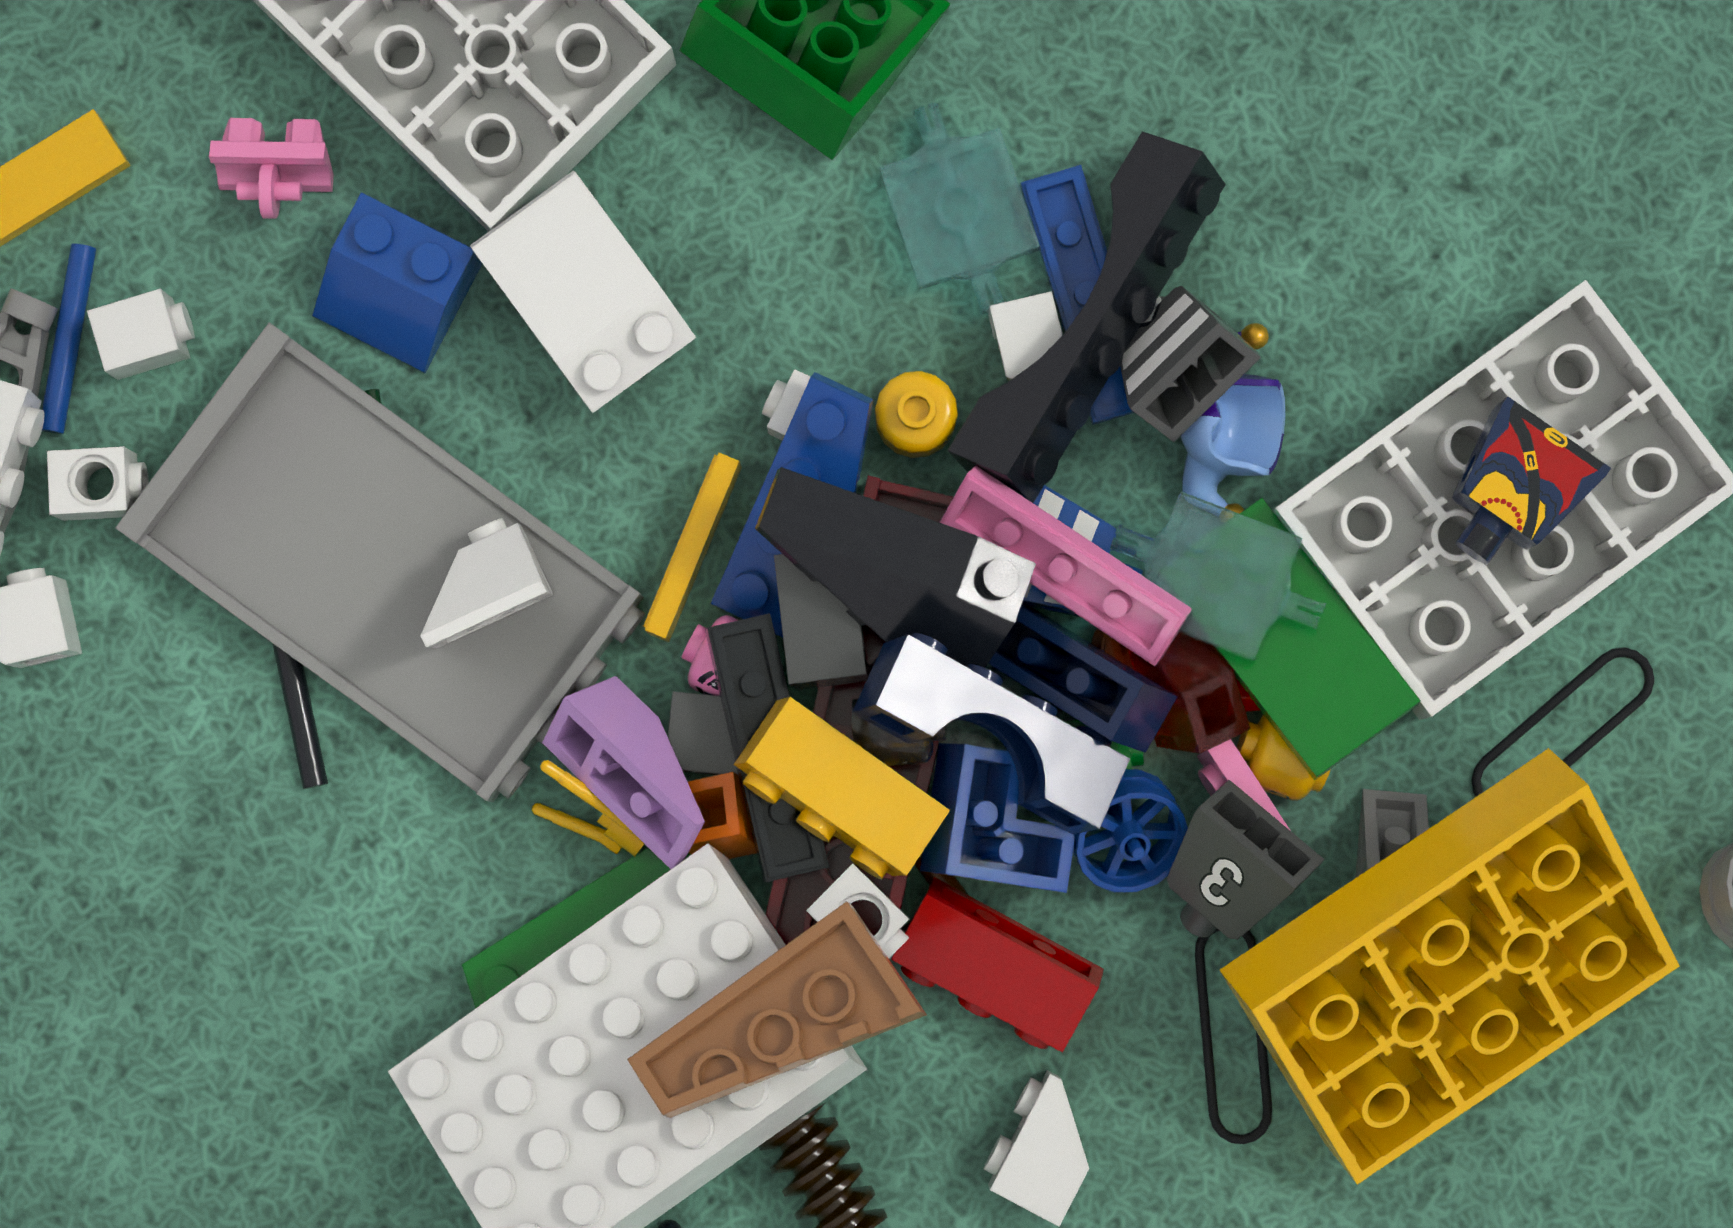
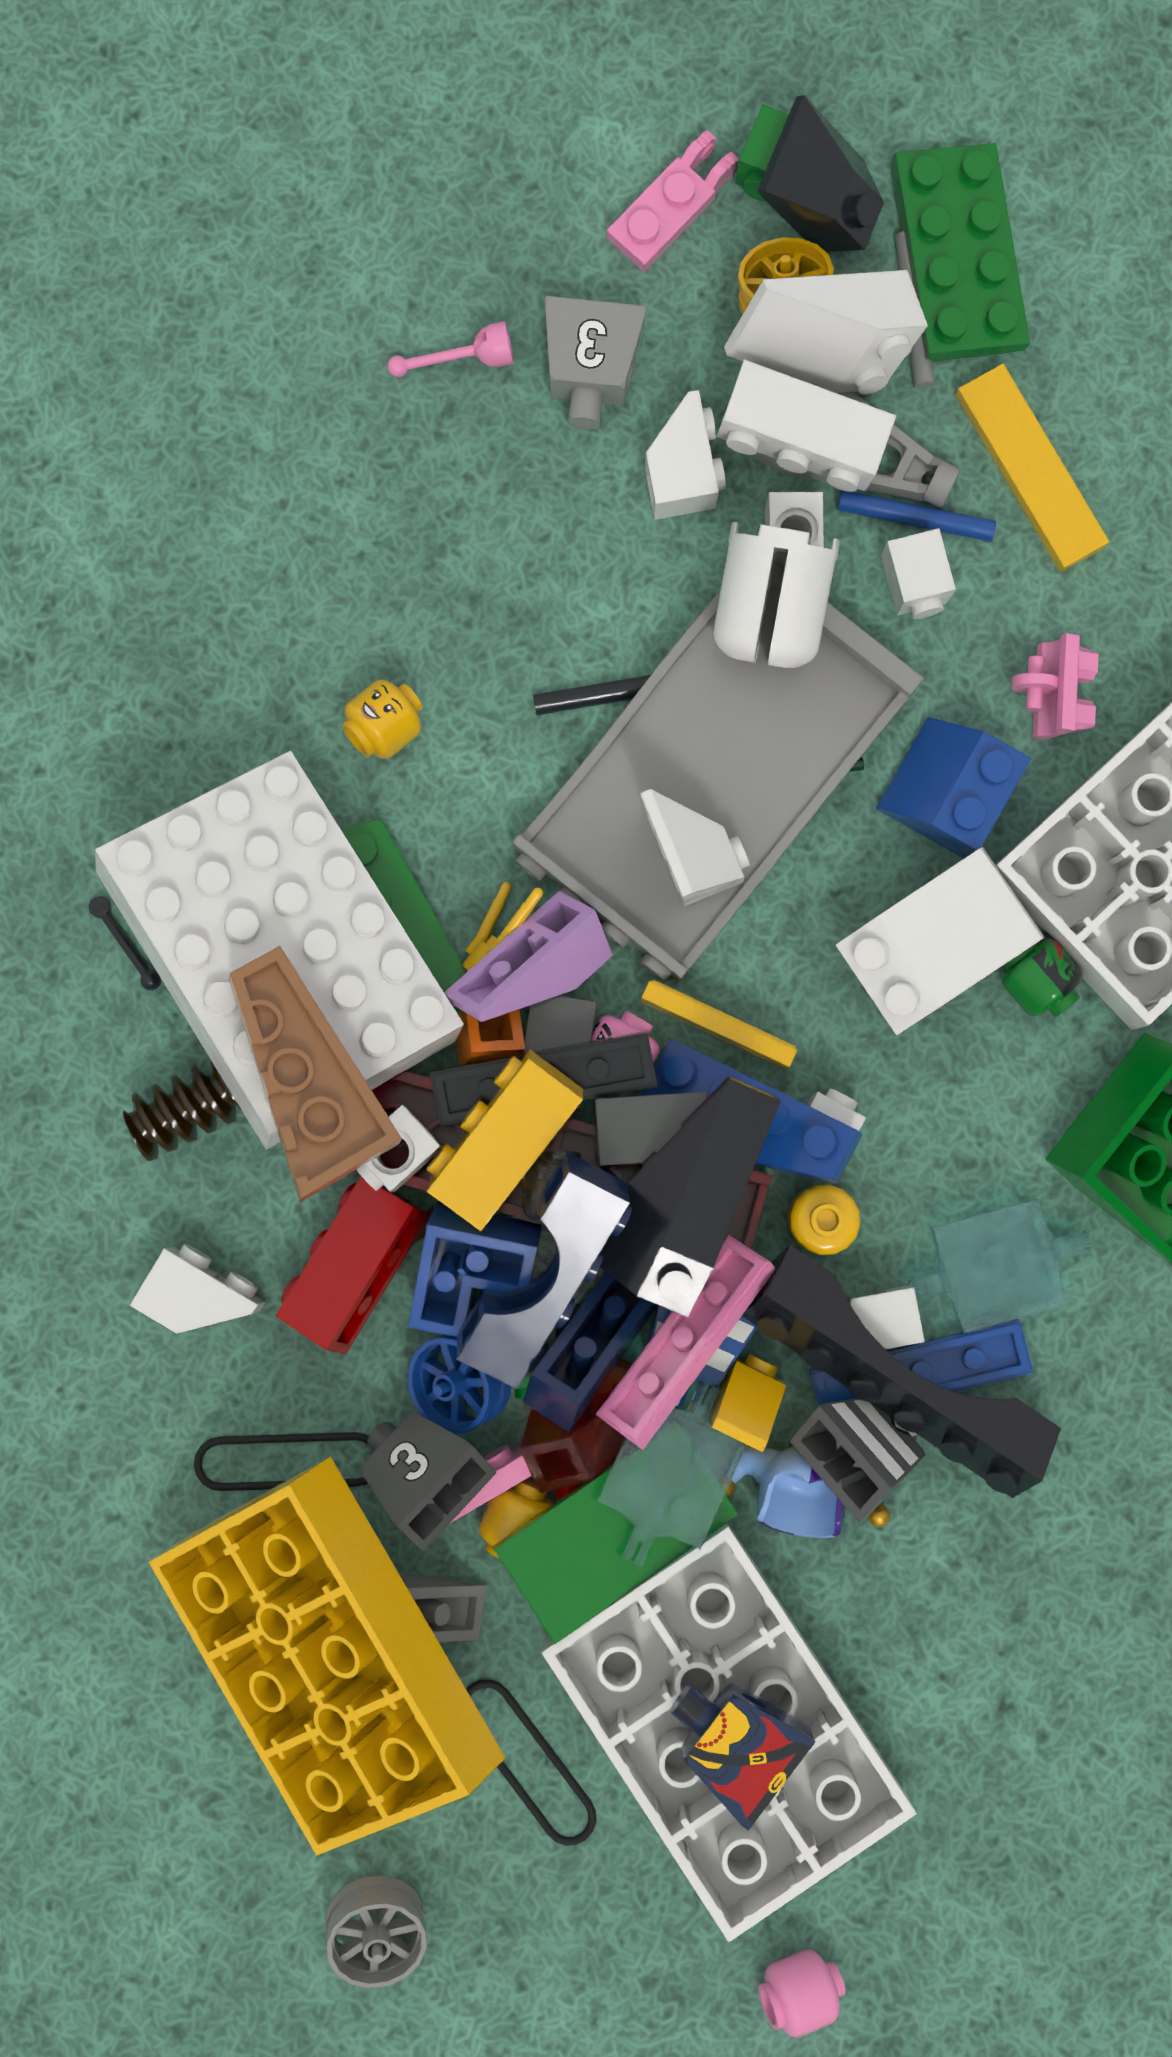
camera: 90 degrees right, 0 degrees up
none -> yellow head [342,680,423,759]
none -> yellow slope [705,1353,786,1452]
none -> white cylinder [713,522,840,669]
none -> green head [1001,938,1082,1017]

